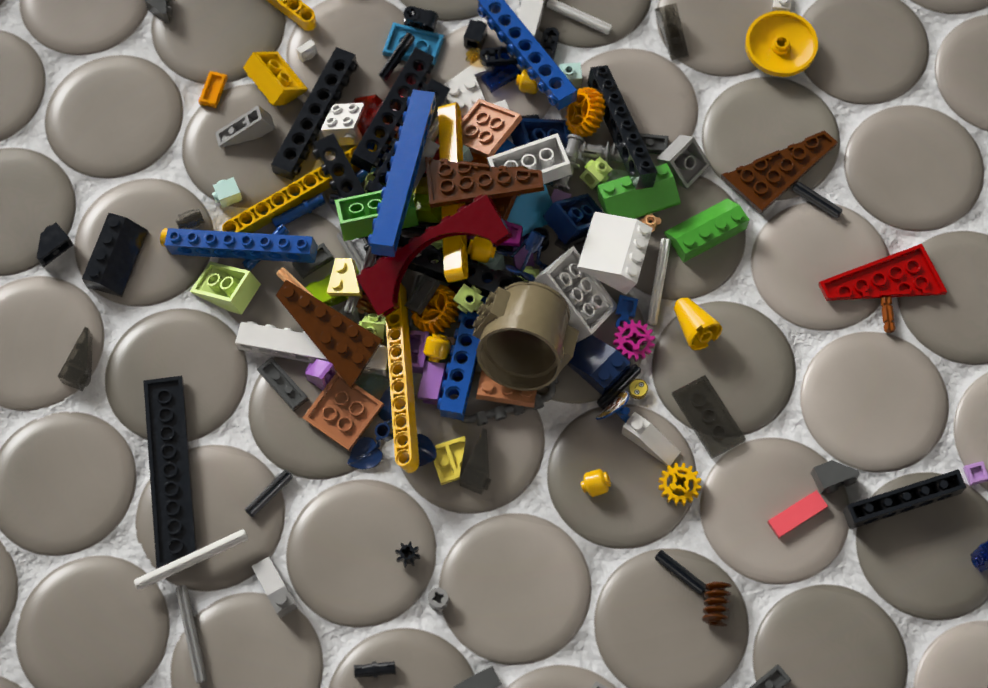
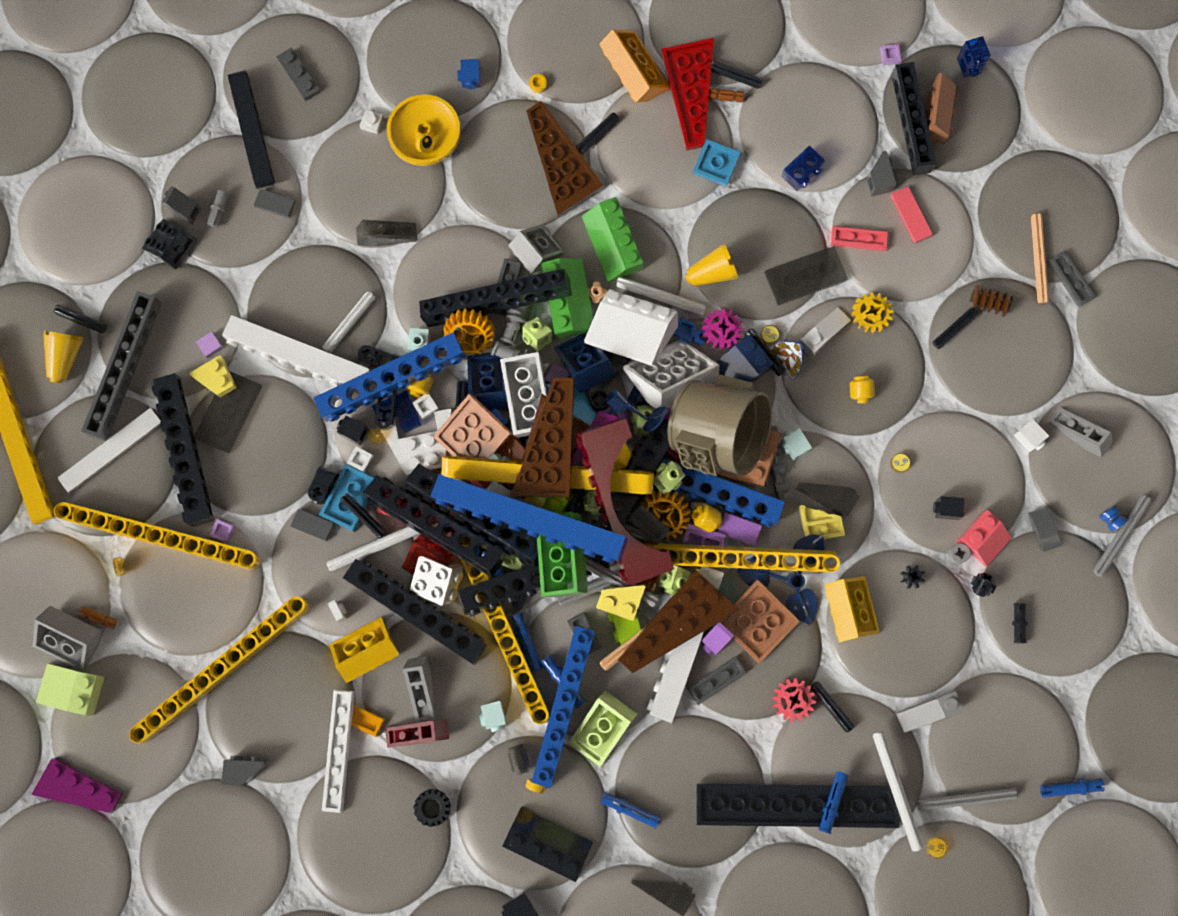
camera: 80 degrees left, 10 degrees up
none -> dark grey tile [290,509,334,542]
none -> white tile [322,689,355,813]
none -> white axle [327,522,436,571]
none -> white plate [347,447,374,473]
none -> dark red slope [385,719,449,748]
none -> white plate [412,393,439,420]
none -> black tyre [413,789,451,827]
none -> yellow tile [416,134,434,154]
none -> blue brick [457,59,481,90]
none -> yellow tile [529,74,547,93]
none -> light orange slope [599,29,670,102]
none -> blue pin [600,791,660,829]
none -> dark azure plate [693,139,741,187]
none -> black axle [711,61,762,89]
none -> coral gear [772,678,816,722]
none -> clear blue brick [781,145,825,191]
none -> light aqua brick [781,429,812,461]
none -> blue pin [818,771,849,834]
none -> yellow slope [824,576,880,642]
none -> coral tile [830,226,888,251]
none -> tile [890,453,911,473]
none -> nougat slope [926,73,958,143]
none -> clear yellow tile [926,837,948,859]
none -> black brick [933,496,964,520]
none -> coral slope [956,509,1011,567]
none -> black gear [970,572,997,597]
none -> white brick [1014,419,1049,452]
none -> light nougat axle [1031,214,1049,304]

